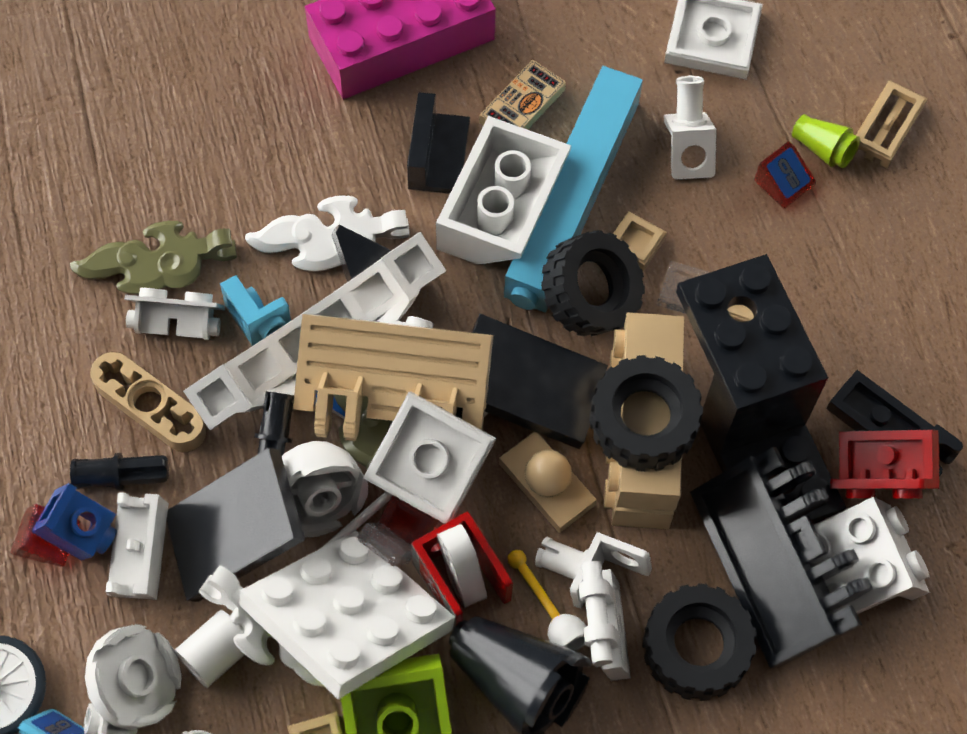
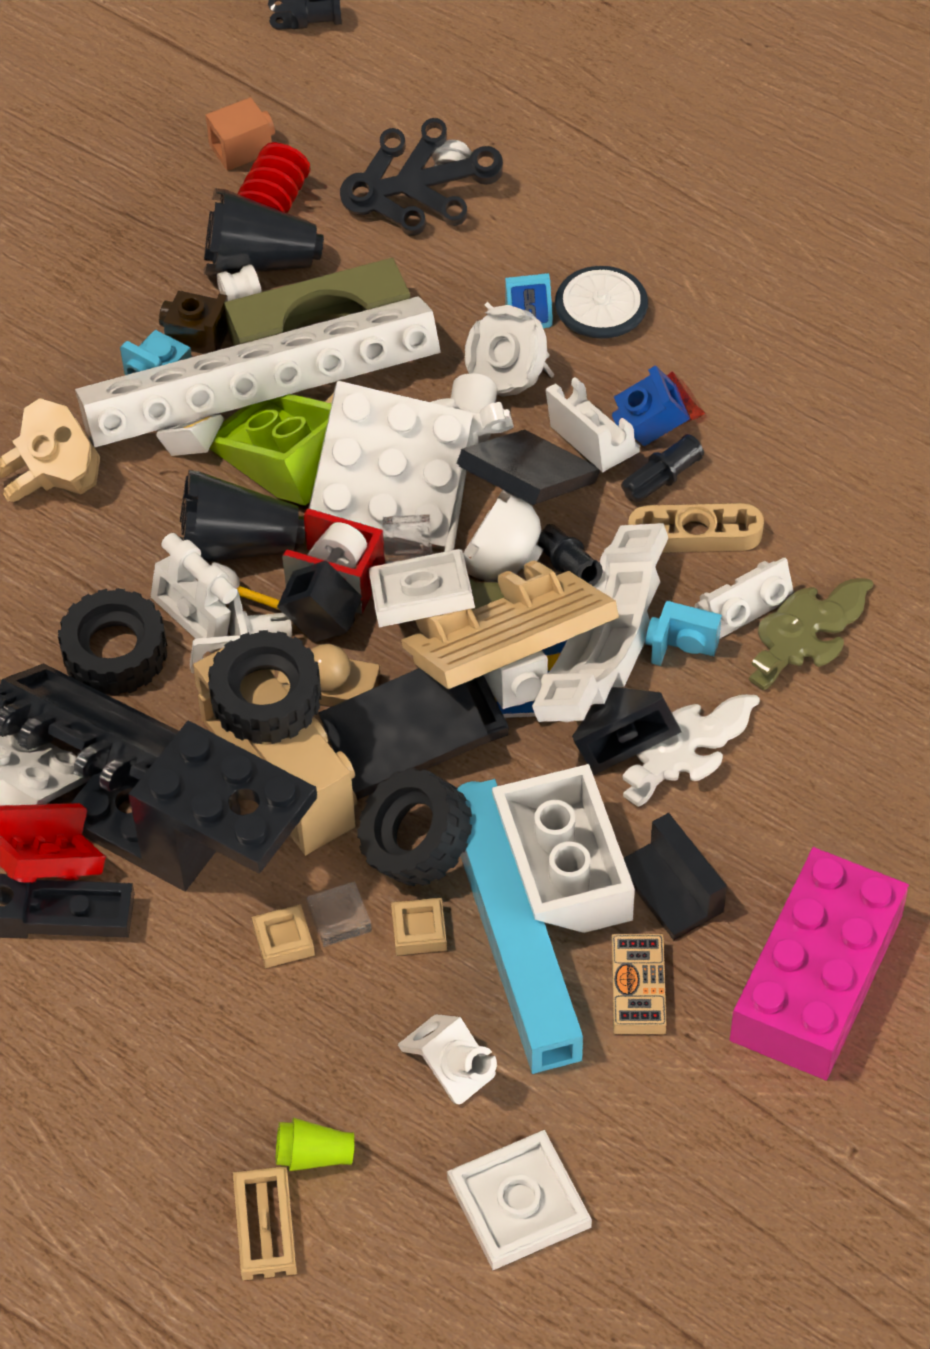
camera: 145 degrees right, 10 degrees down
slope [754,141,816,209] -> none
none -> black brick [277,560,362,643]

